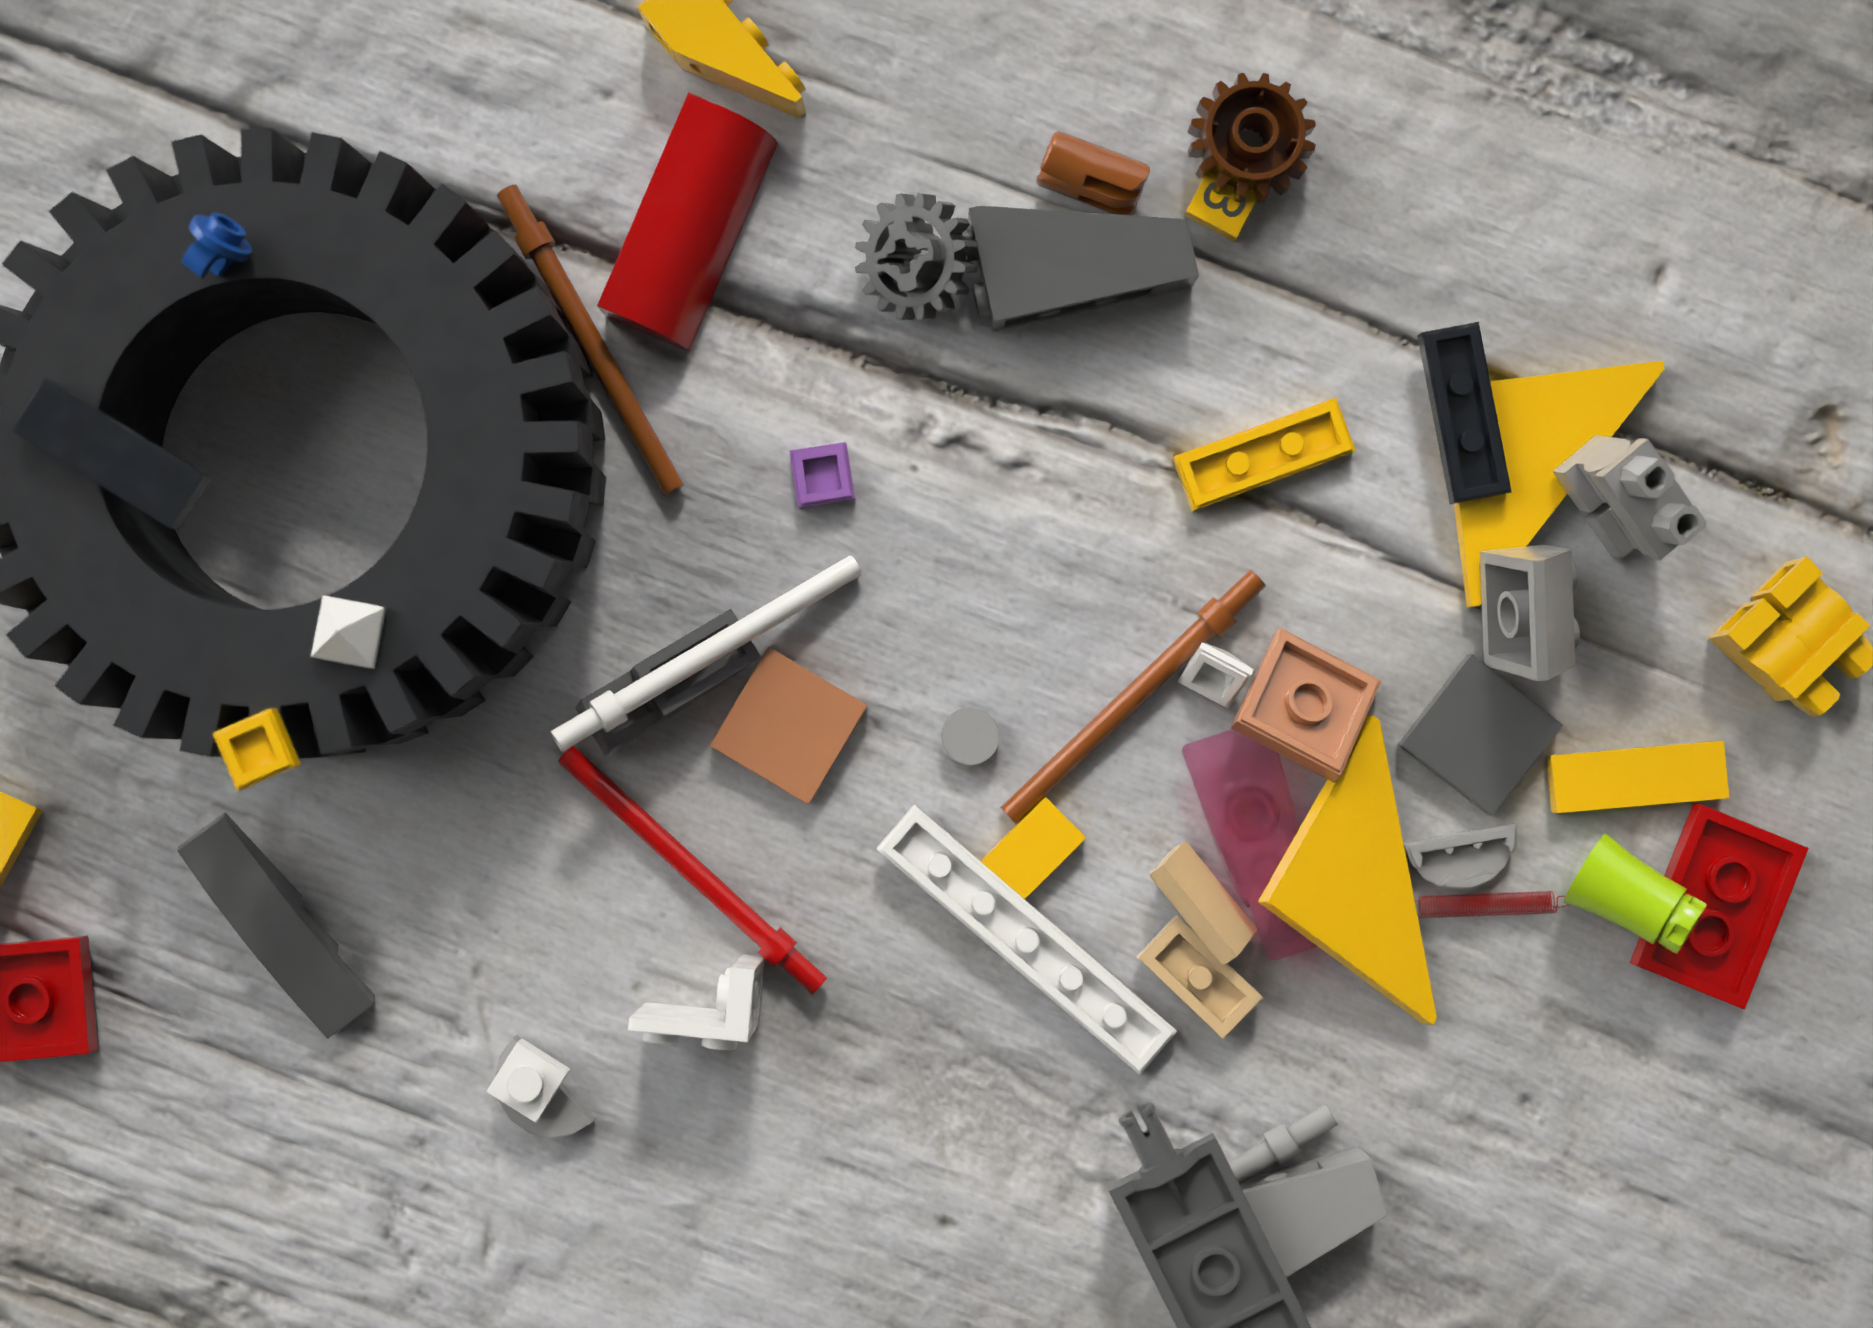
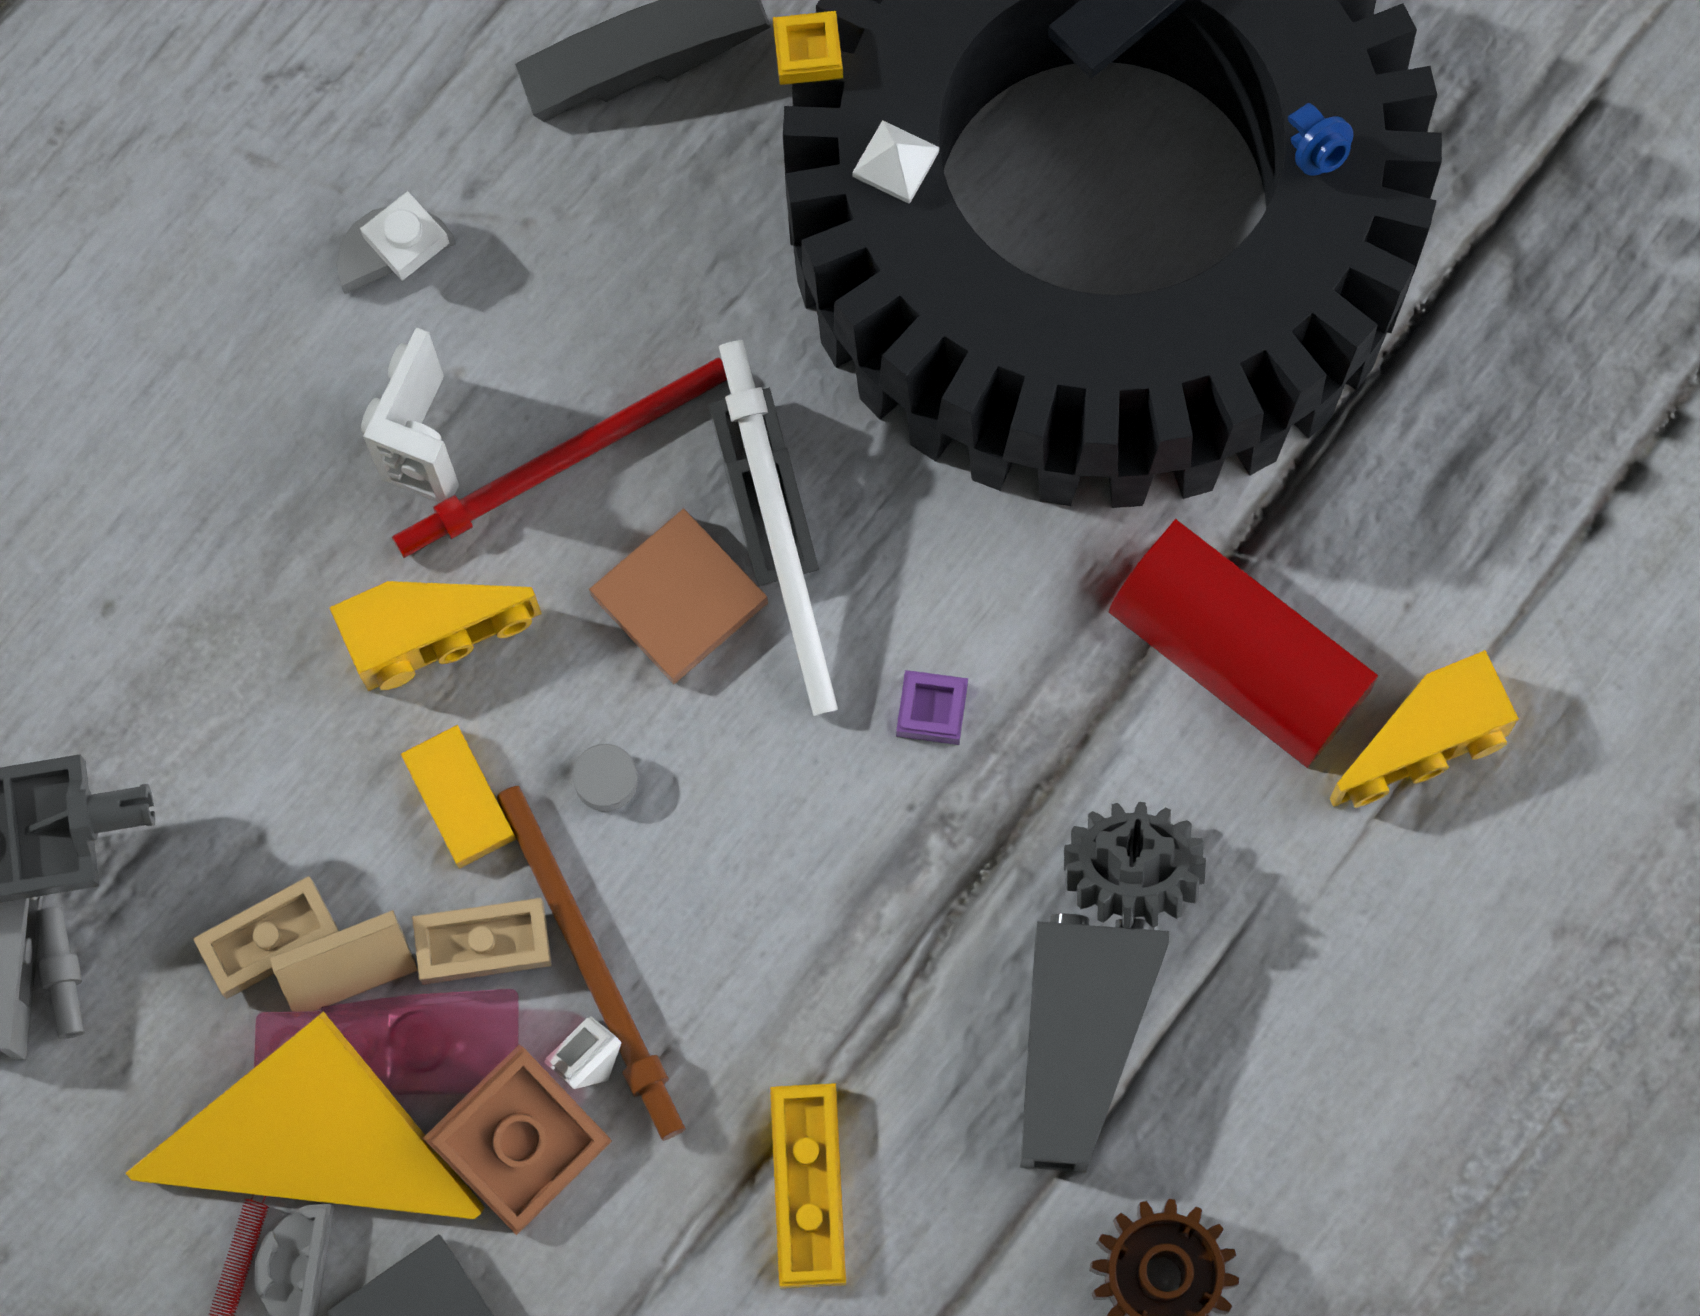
camera: 110 degrees right, 15 degrees down
dark orange bar [497,184,684,496] -> none
white tile [877,804,1177,1075] -> none
dark orange arm [1036,131,1150,215] -> none
yellow tile [1184,172,1257,242] -> none
none -> yellow slope [329,581,542,691]
none -> tan plate [412,898,552,985]

